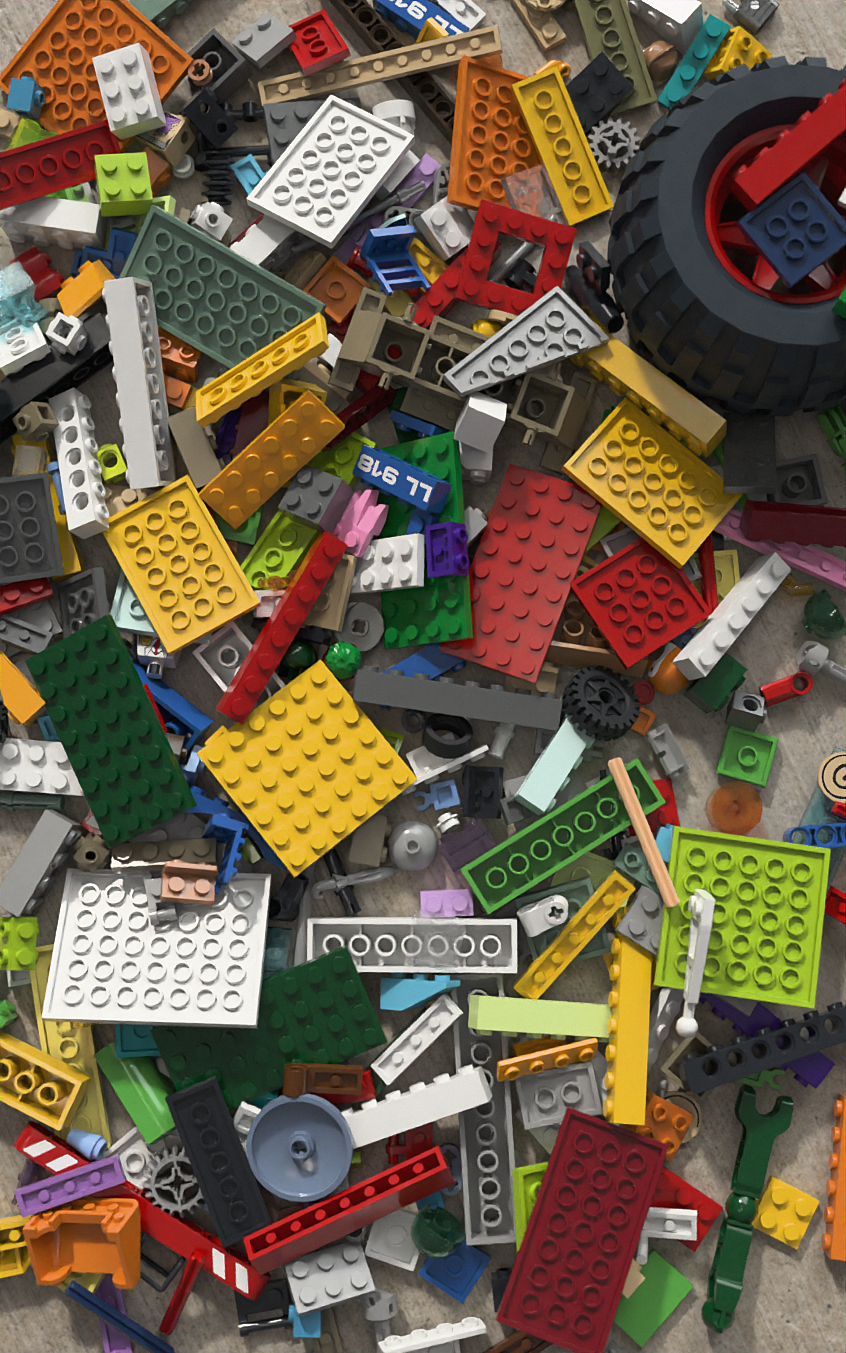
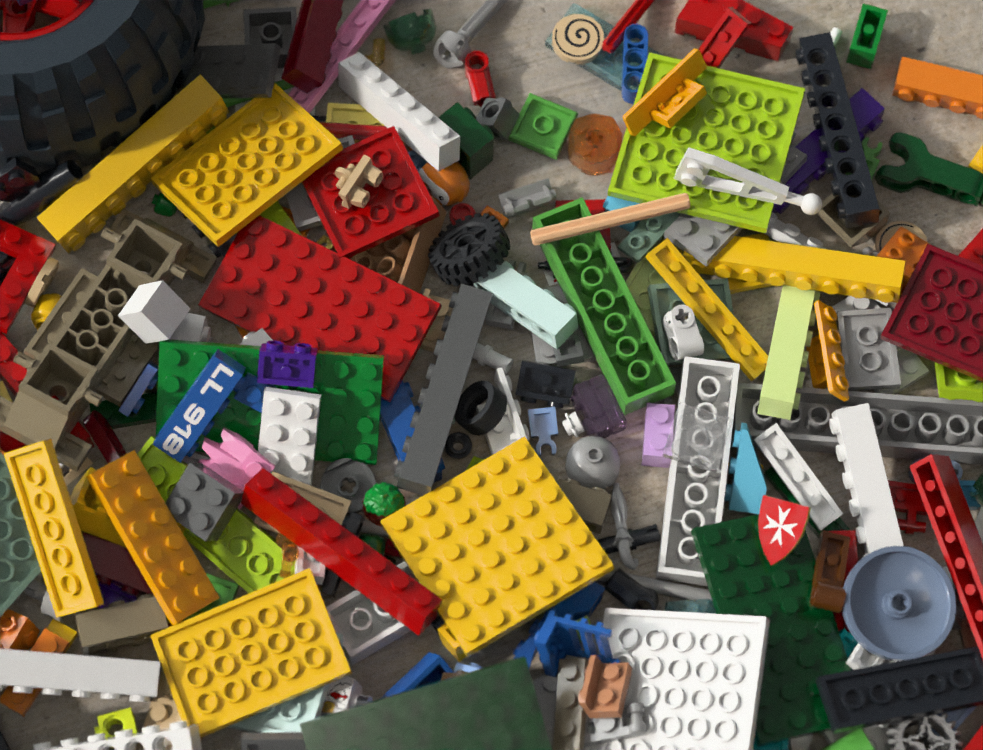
camera: 85 degrees left, 15 degrees down
light grey wing [443,286,610,398] -> none
none -> tan hips [335,155,383,209]
none -> light orange bracket [622,48,707,136]
none -> shield [758,495,811,566]

